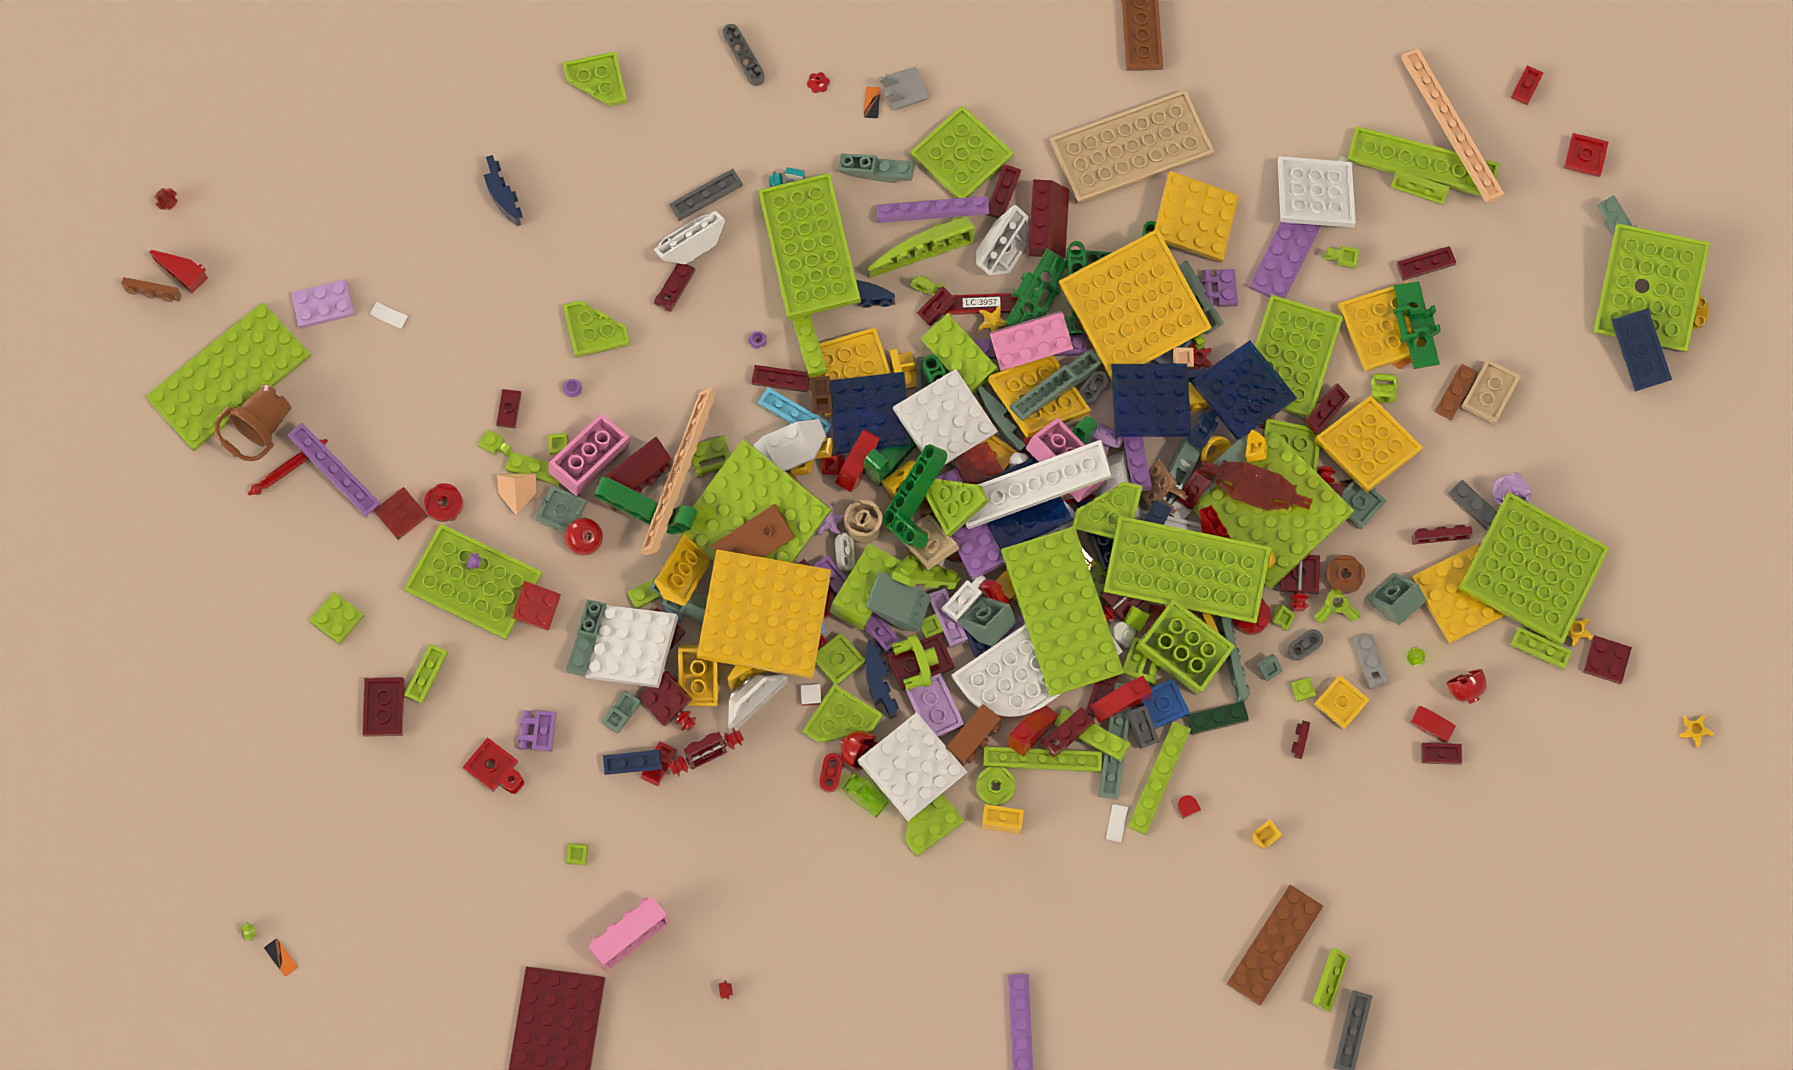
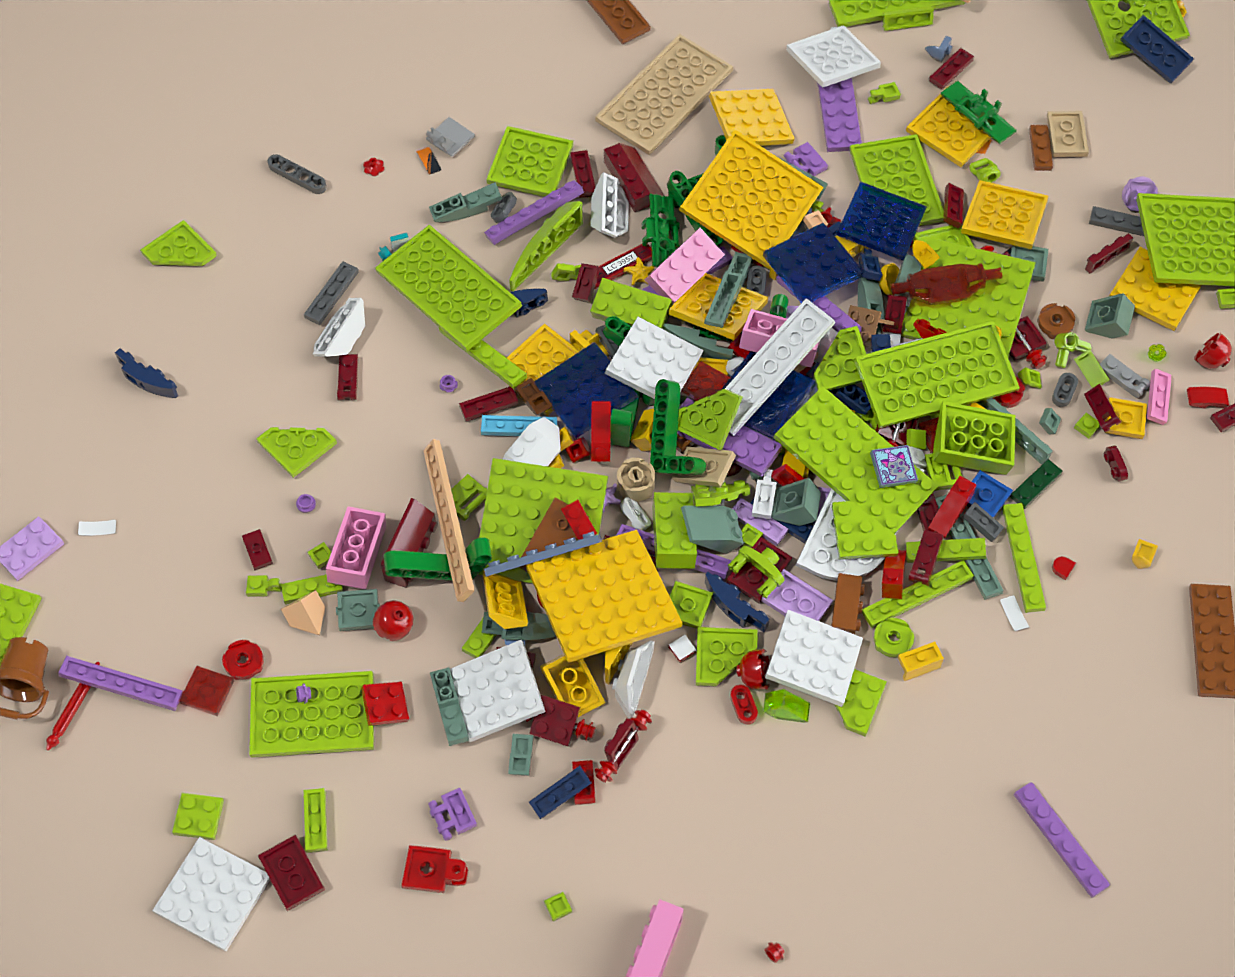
camera: 30 degrees left, 10 degrees down
none -> white plate [152,837,270,952]
none -> sand blue plate [484,532,602,576]
none -> dark grey plate [491,192,517,223]
none -> red plate [561,499,597,540]
none -> lime plate [831,501,898,560]
none -> tile [870,445,918,488]
none -> sand blue plate [925,36,953,62]
none -> lime tile [1074,349,1110,388]
none -> dark red plate [1084,384,1122,433]
none -> bright pink plate [1147,369,1172,425]

